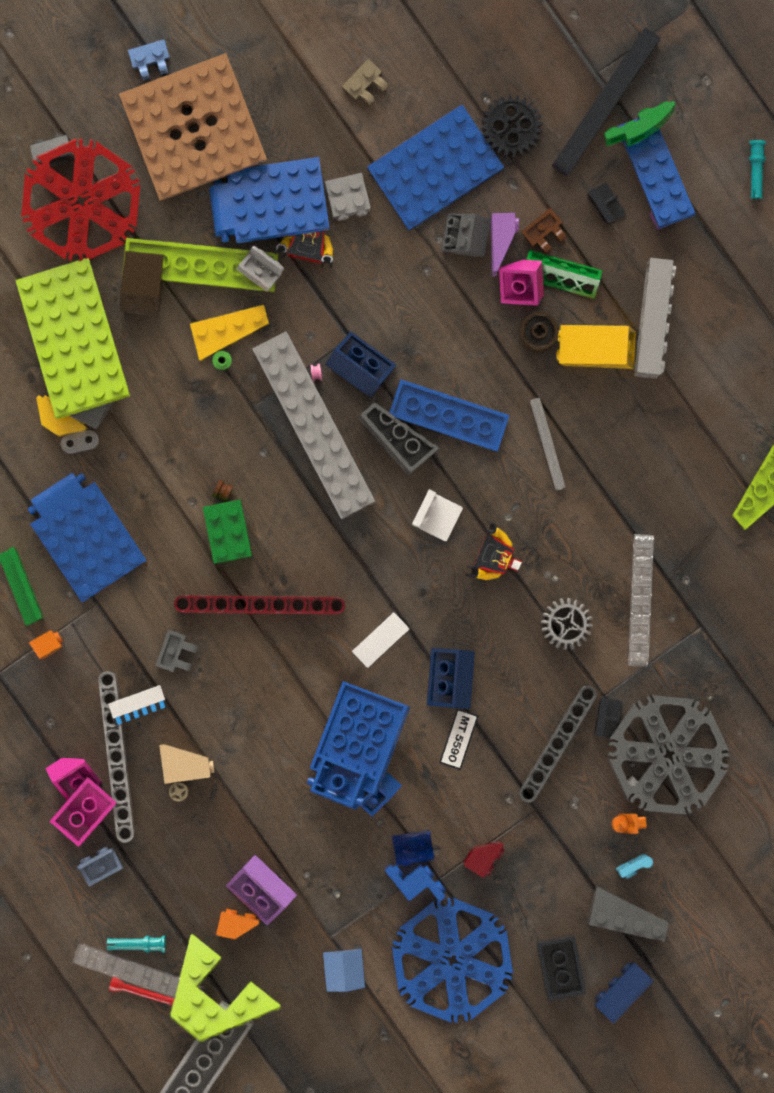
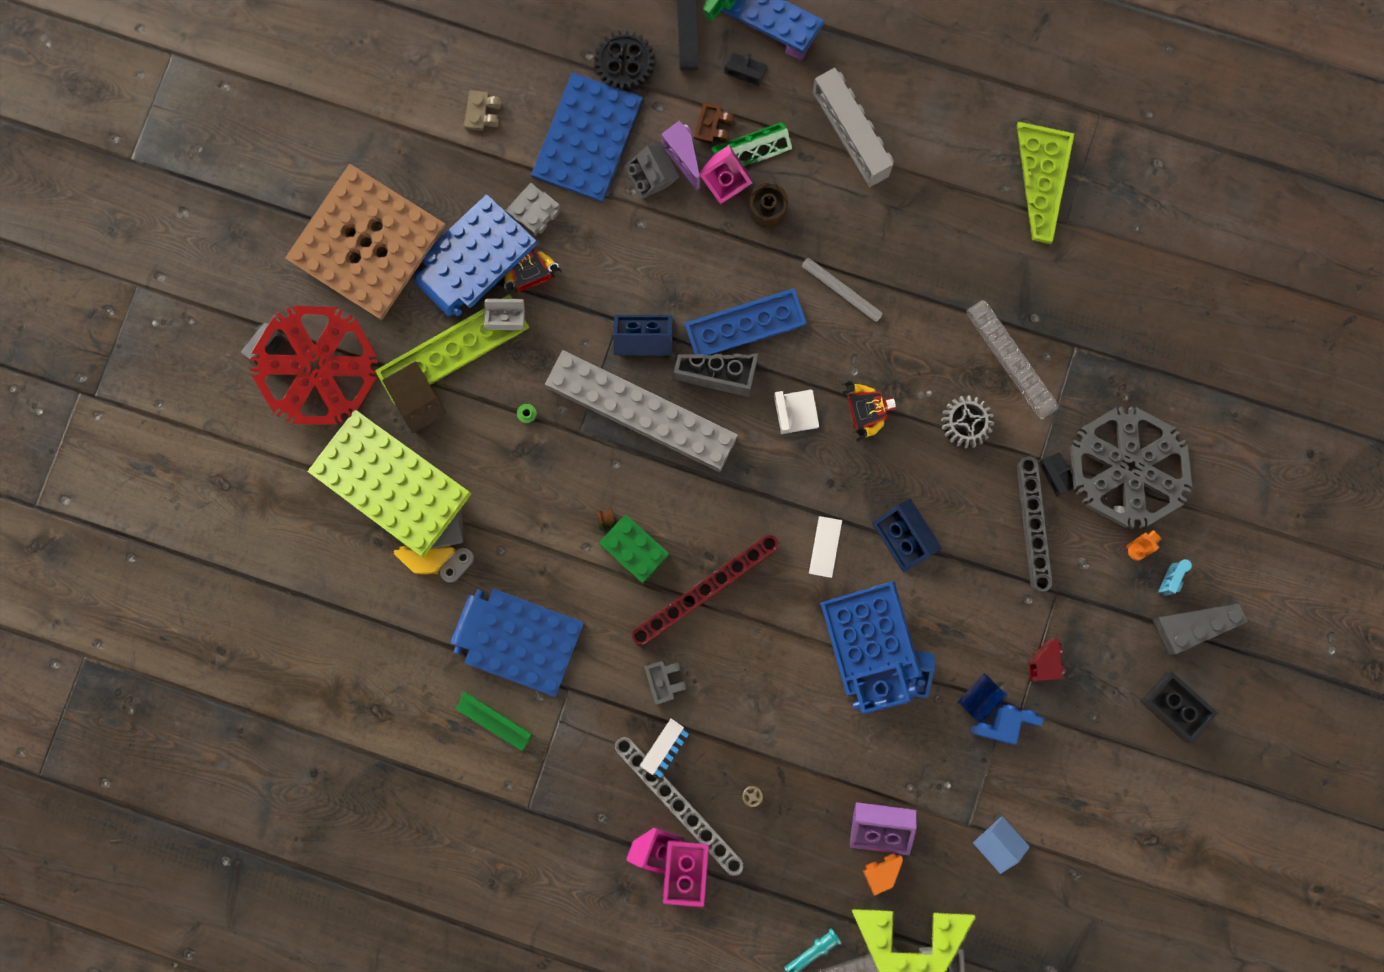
camera: 30 degrees left, 5 degrees down
orange slope [29,630,63,659] -> none
sand blue bracket [77,846,123,887] -> none
medium blue plate [128,39,170,81] -> none
tan slope [160,744,215,783] -> none
yellow wing [190,305,269,361] -> none
bright pink bush [310,364,322,382] -> none
blue plate [392,898,513,1023] -> none
white sticker [439,708,479,770] -> none
yellow slope [557,325,636,369] -> none
dark blue slope [594,961,653,1024] -> none

